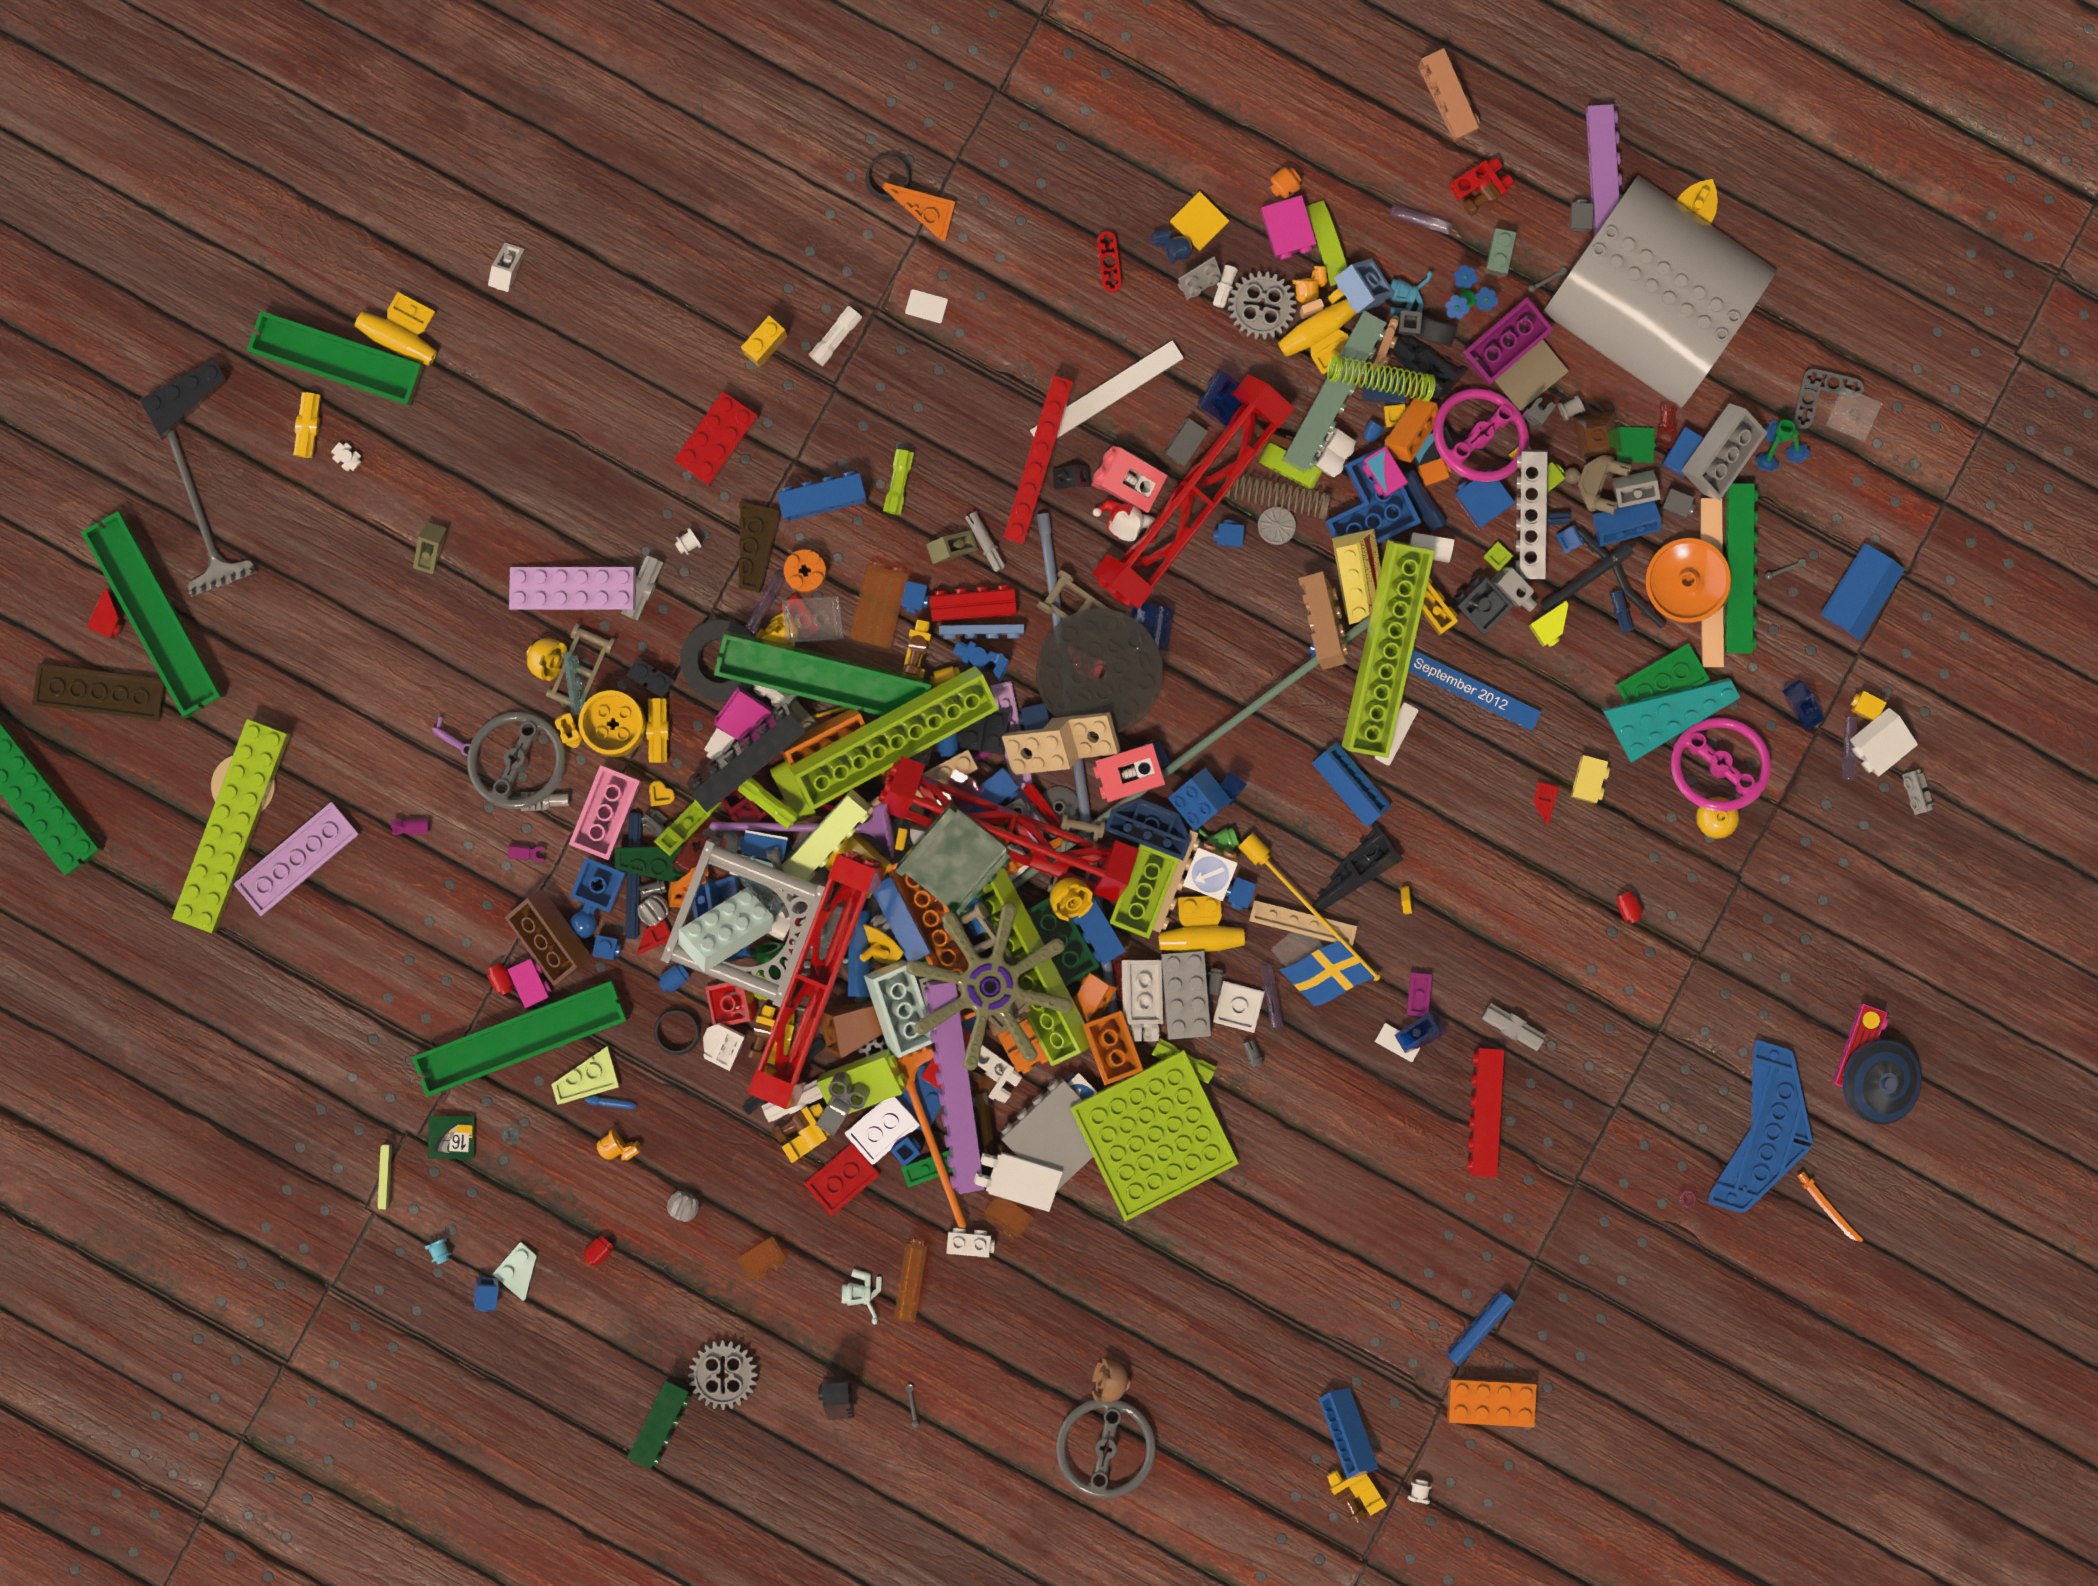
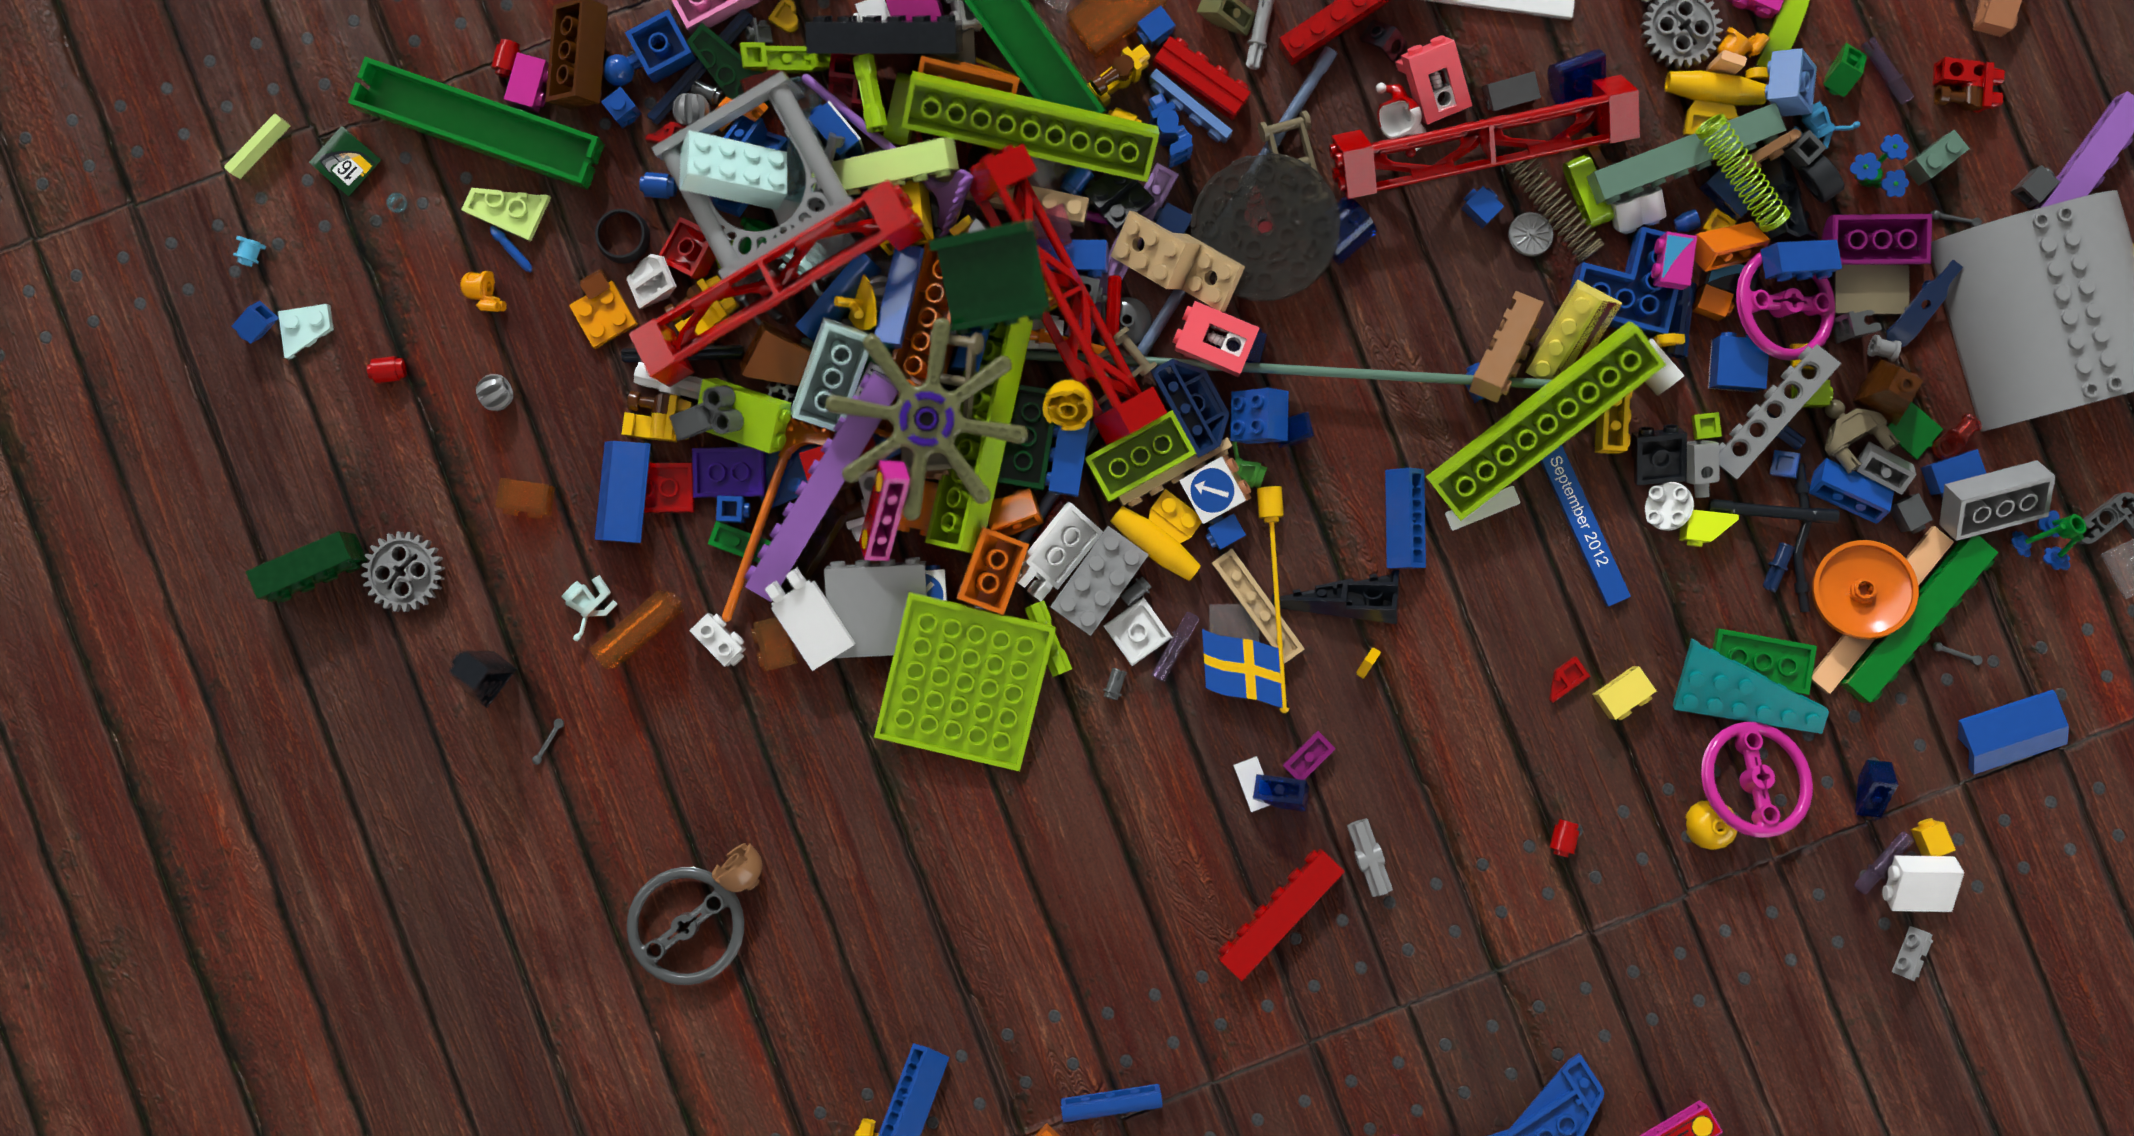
camera: 40 degrees right, 0 degrees up
none -> light orange plate [569,281,638,349]
none -> dark orange slope [579,269,610,299]
none -> blue slope [595,441,651,543]
none -> dark pink brick [859,460,910,561]
none -> white dish [1645,482,1694,531]
none -> yellow tile [1653,333,1685,347]
none -> blue brick [1761,240,1842,282]
none -> green slope [1823,43,1867,97]
none -> dark blue piece [1886,259,1963,347]

